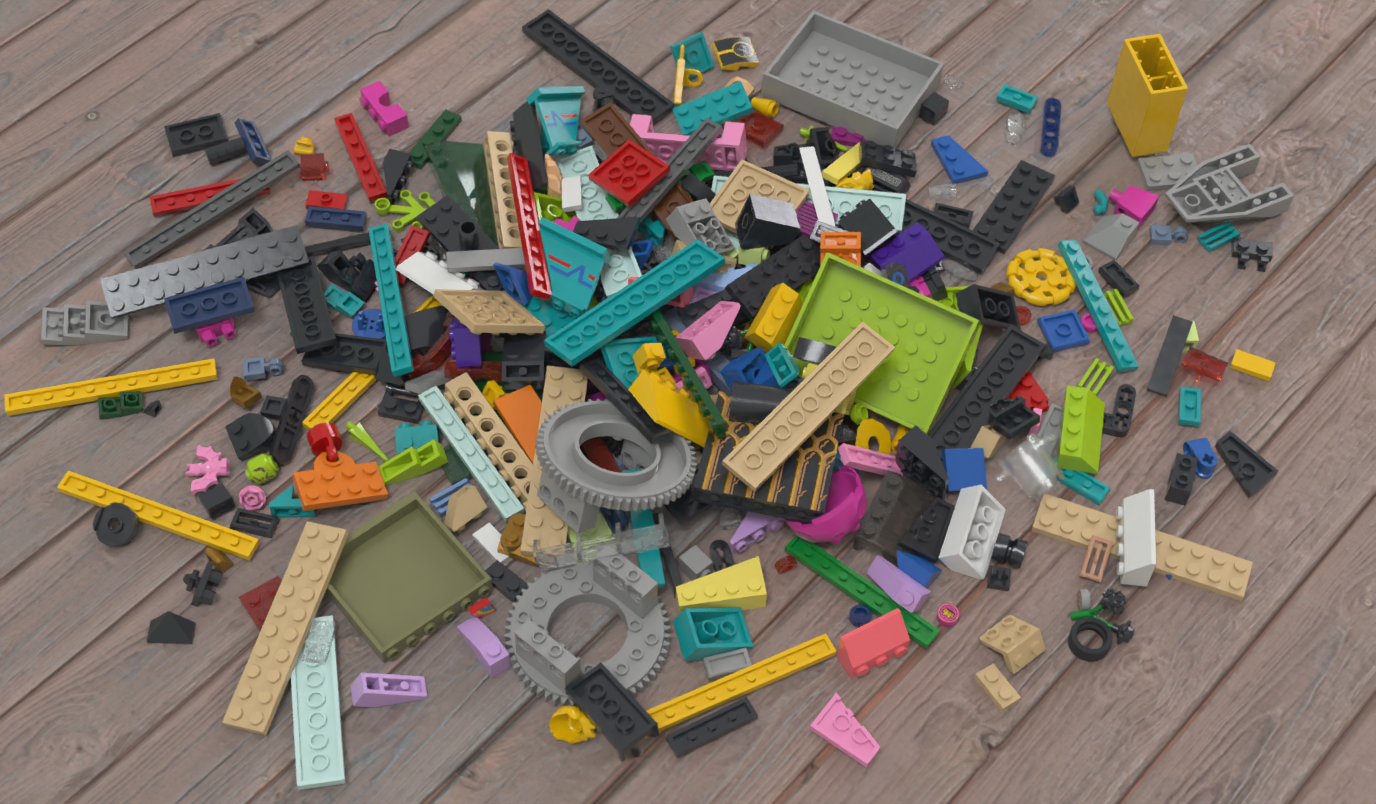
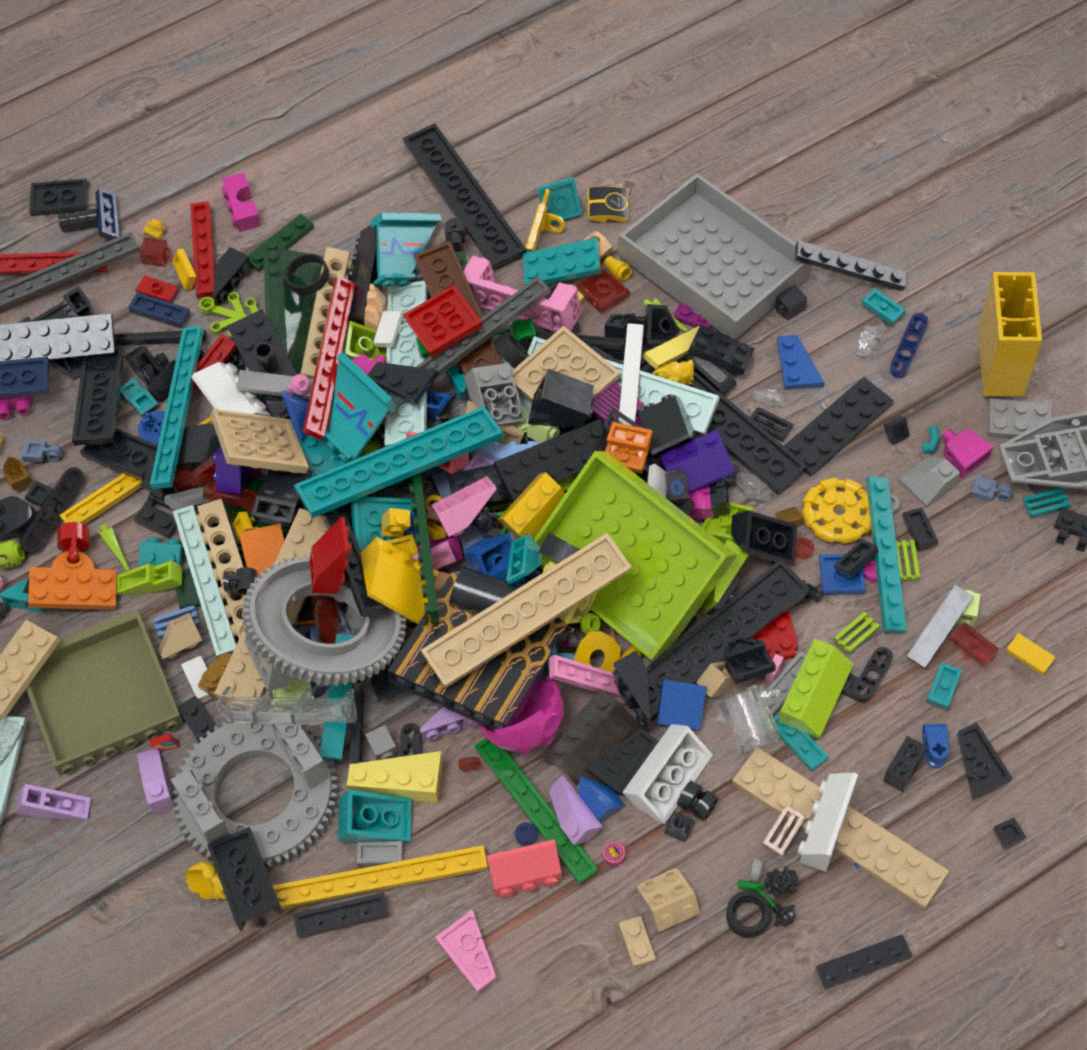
camera: 20 degrees right, 5 degrees up
none -> yellow tile [172,249,196,290]
none -> black piece [223,567,258,595]
none -> black tyre [285,253,329,295]
none -> bright pink plate [287,374,310,395]
none -> red slope [309,517,351,594]
none -> plate [795,240,906,291]
none -> black plate [816,934,912,990]
none -> black plate [834,539,879,578]
none -> black plate [993,817,1026,849]

